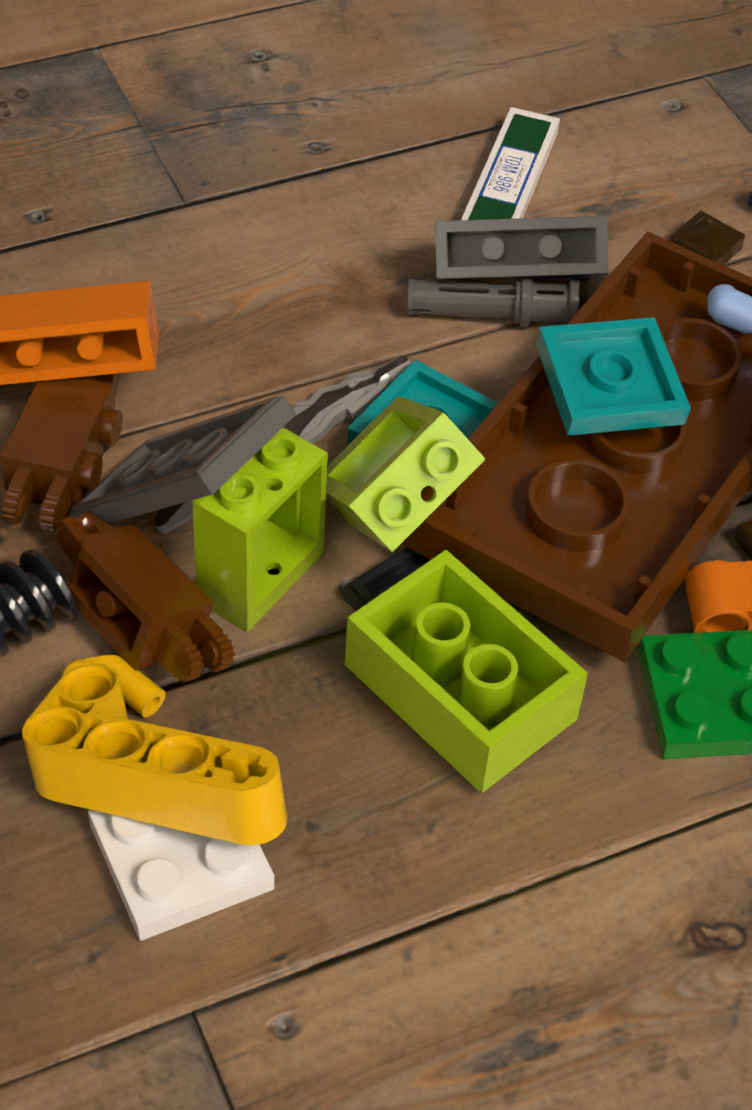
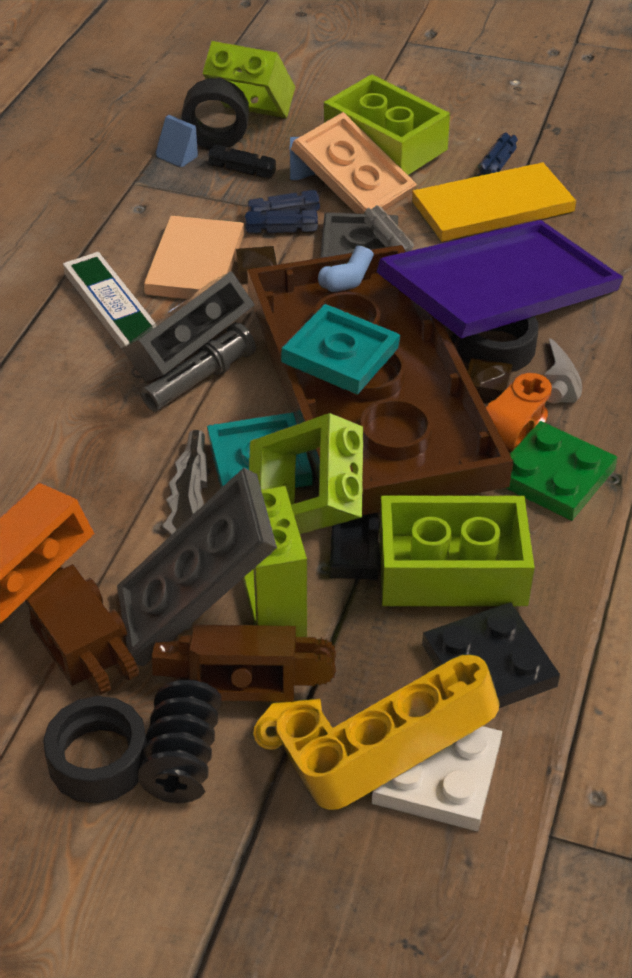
camera: 45 degrees left, 5 degrees down
none -> light nougat tile [144,216,244,299]
none -> black plate [422,602,560,708]

